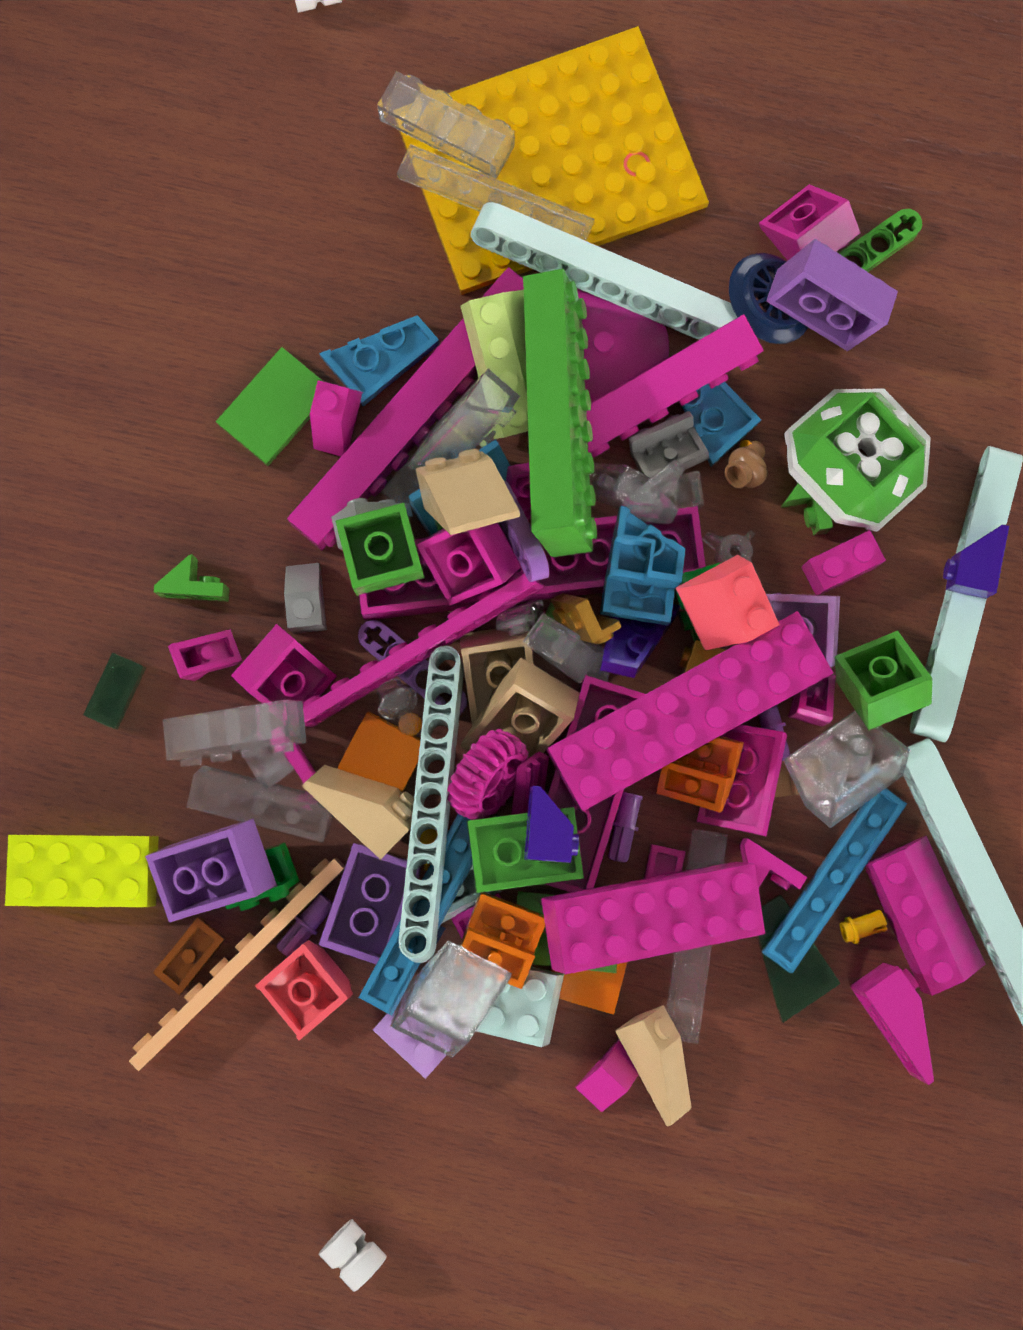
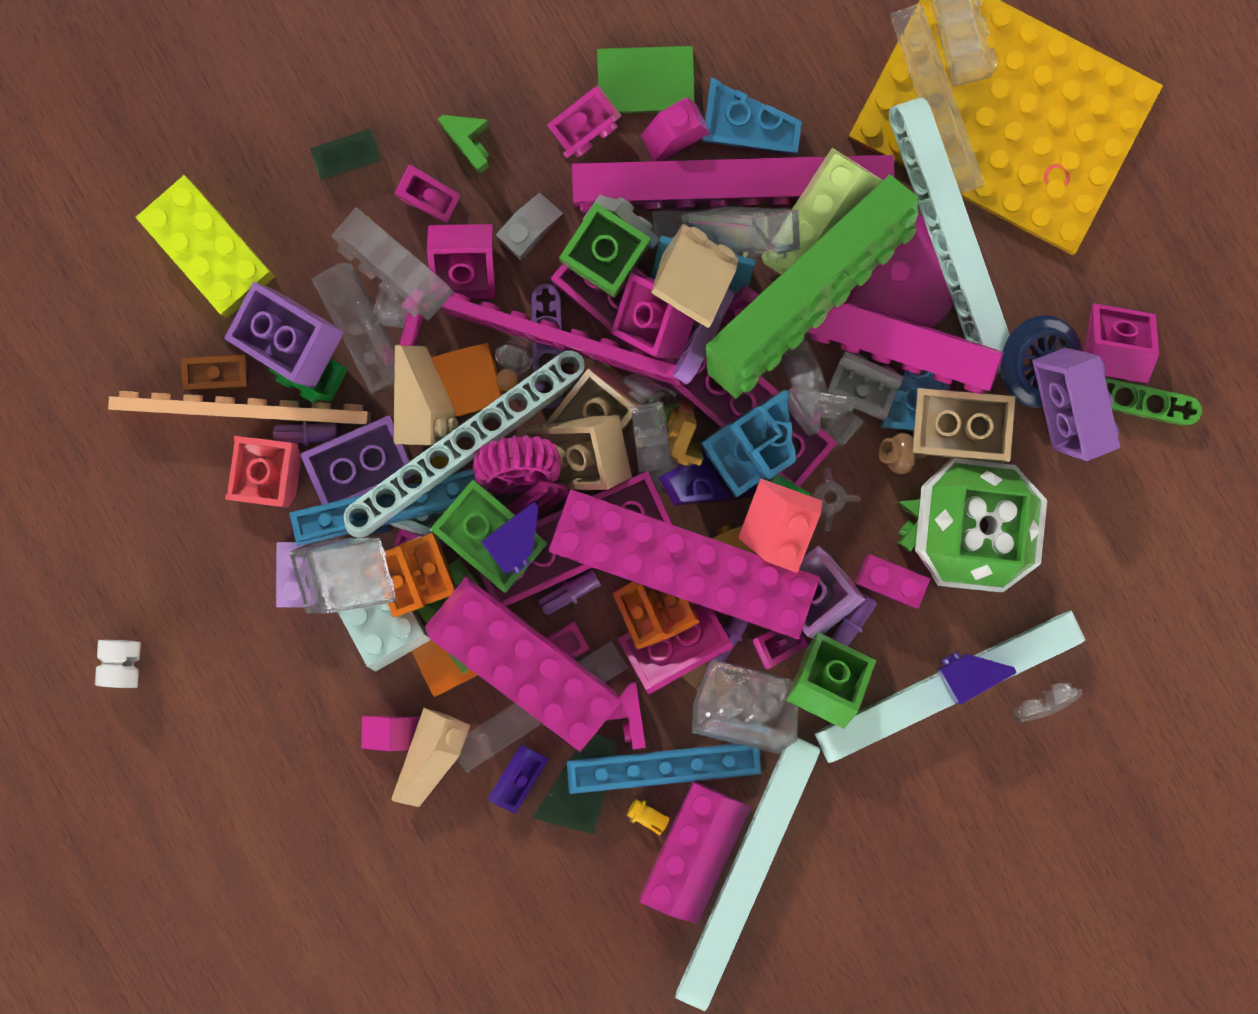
camera: 40 degrees right, 5 degrees up
dark pink slope [850,963,934,1085] -> none
none -> dark purple plate [488,743,549,814]
none -> dark pink bracket [547,85,621,158]
none -> medium lavender axle [831,594,877,646]
none -> tan slope [912,388,1016,463]

